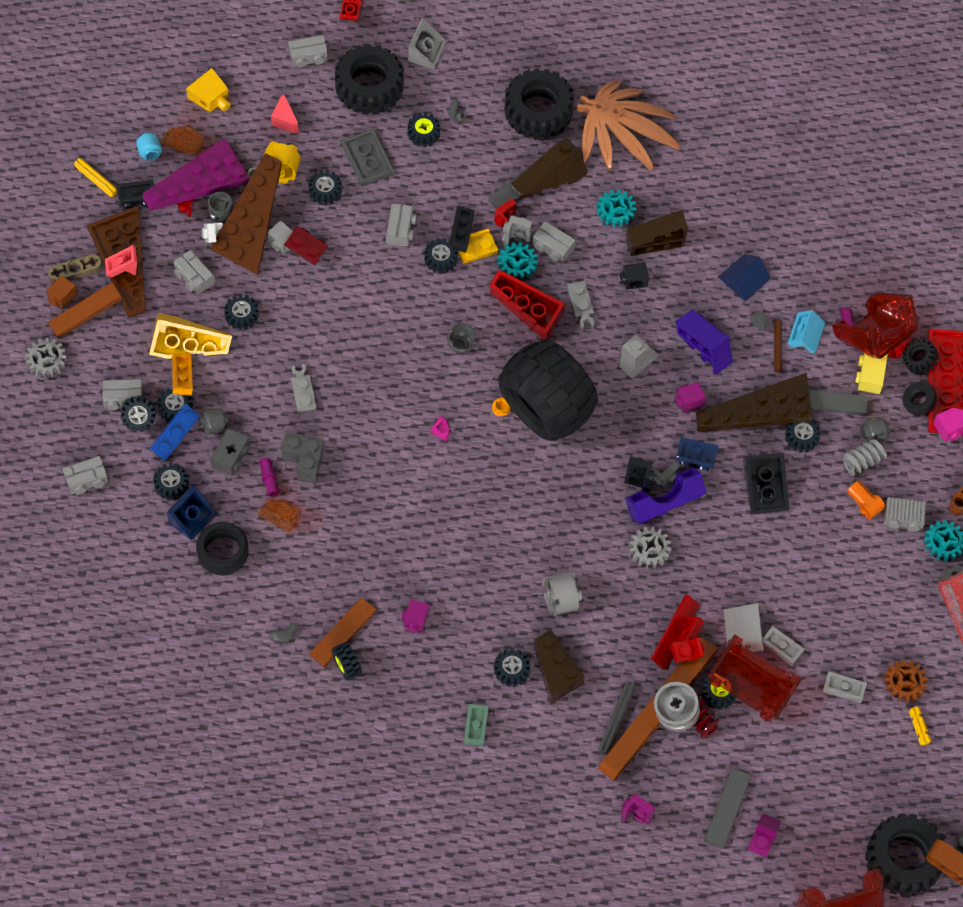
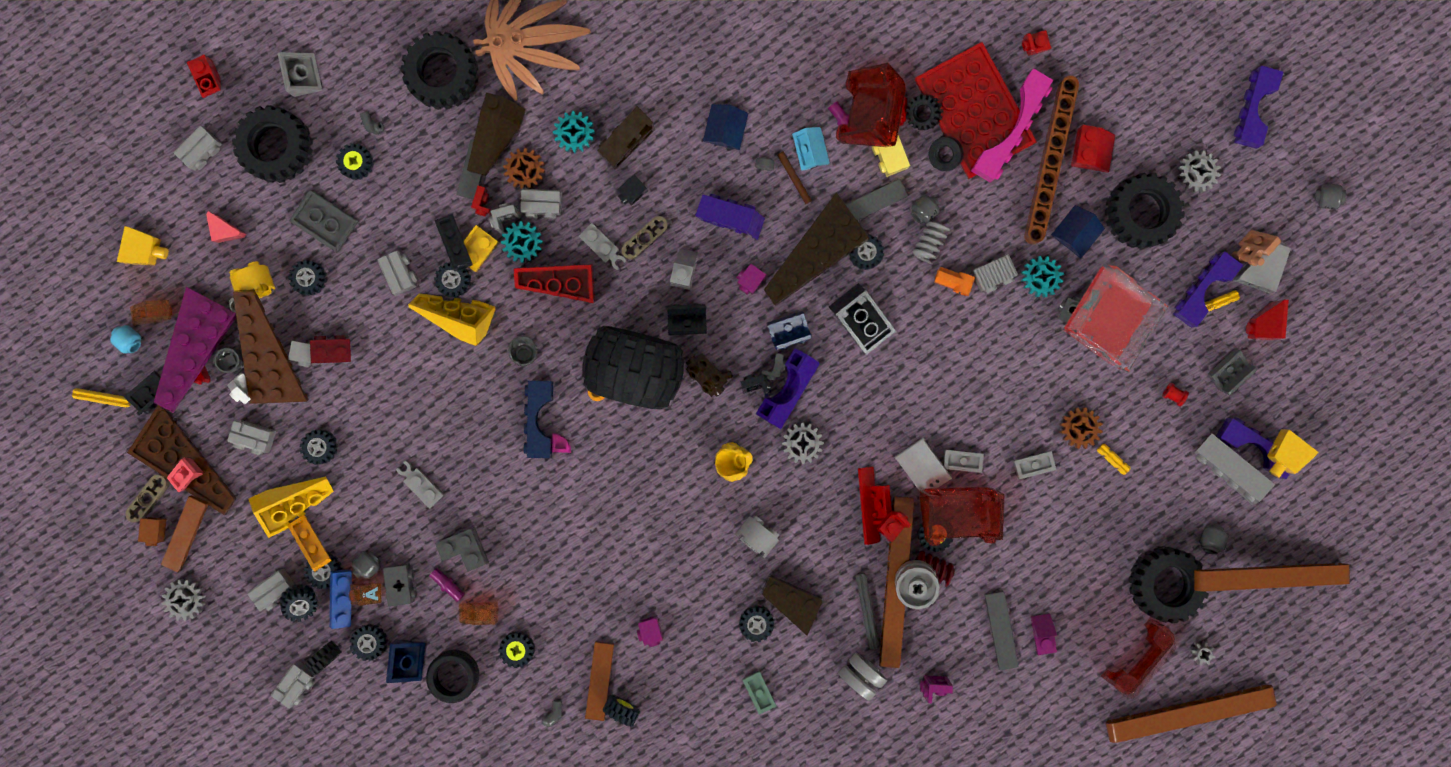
camera: 30 degrees left, 25 degrees up
none -> black tyre [304,640,342,676]
none -> clear orange brick [349,582,382,606]
none -> yellow wedge [408,294,495,346]
none -> black wheel [498,631,535,668]
none -> dark orange gear [503,148,545,190]
none -> dark blue arch [524,381,553,458]
none -> dark tan beam [622,216,668,260]
none -> black bracket [667,303,707,335]
none -> dark brown brick [686,353,733,397]
none -> yellow hair [715,442,753,482]
none -> light grey wheel [838,652,888,701]

